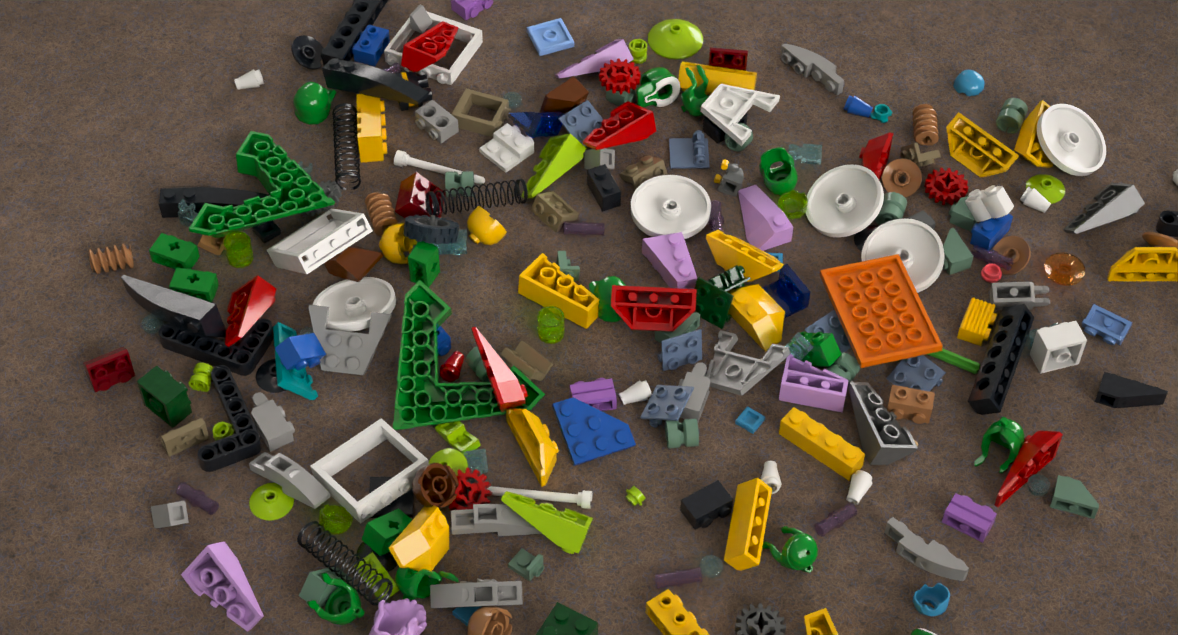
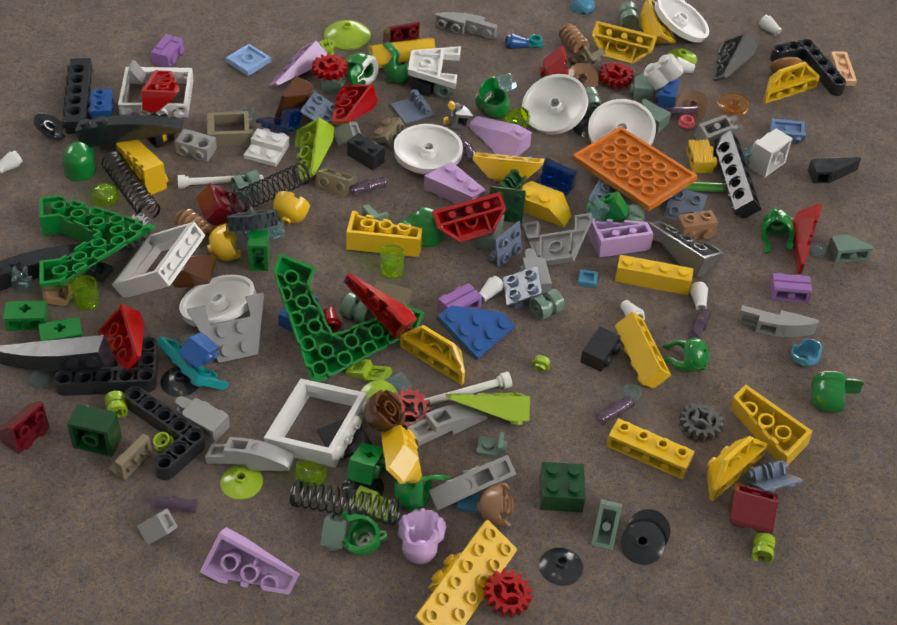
camera: 30 degrees left, 5 degrees down
none -> clear neon green hair [90,183,120,207]

